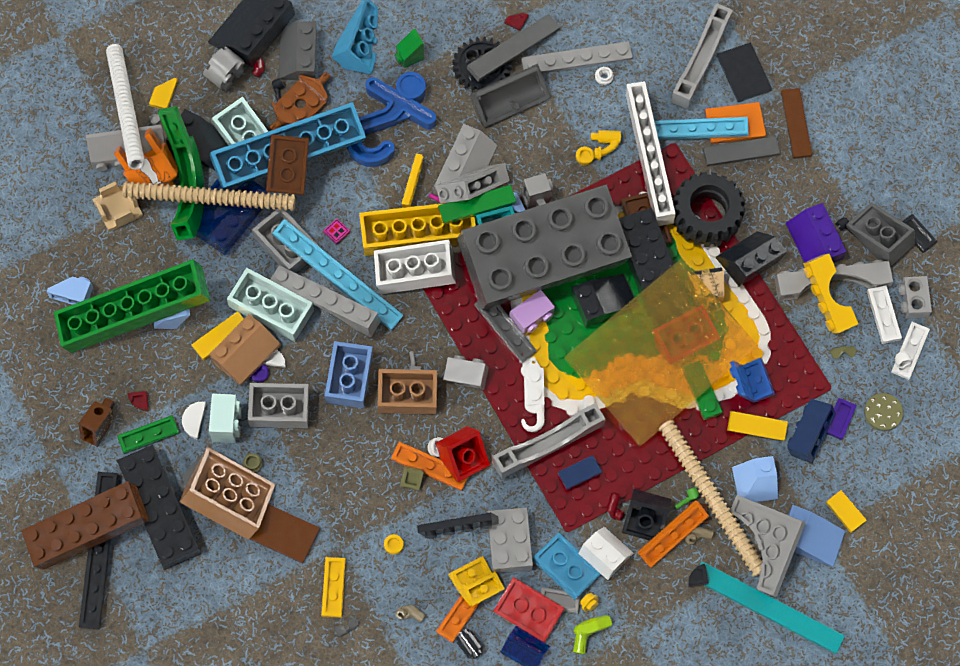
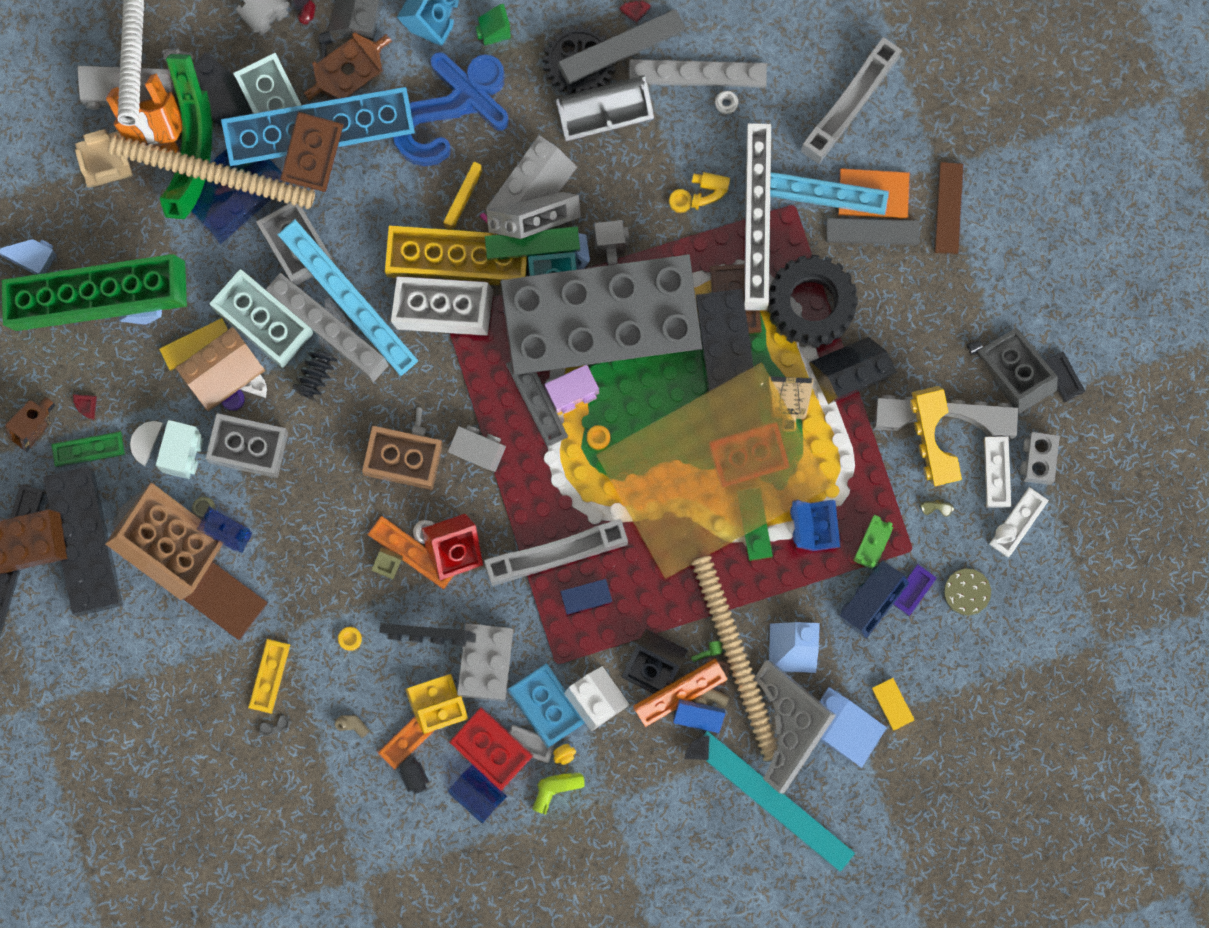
camera: 10 degrees right, 10 degrees up
yellow tile [149,78,178,109] -> none
dark pink tile [323,218,350,245] -> none
medium blue brick [325,341,373,408] -> none
white plate [521,357,545,432] -> none
black slope [571,274,639,328] -> none
dark red arm [607,492,625,521] -> none
black tile [717,42,772,102] -> none
yellow tile [727,411,788,441] -> none
dark purple slope [785,203,846,263] -> none
none -> clear blue hinge [196,507,252,553]
none -> black piece [292,350,338,402]
none -> yellow tile [587,425,610,450]
none -> tile [673,699,726,733]
none -> bright green hinge [853,515,893,569]

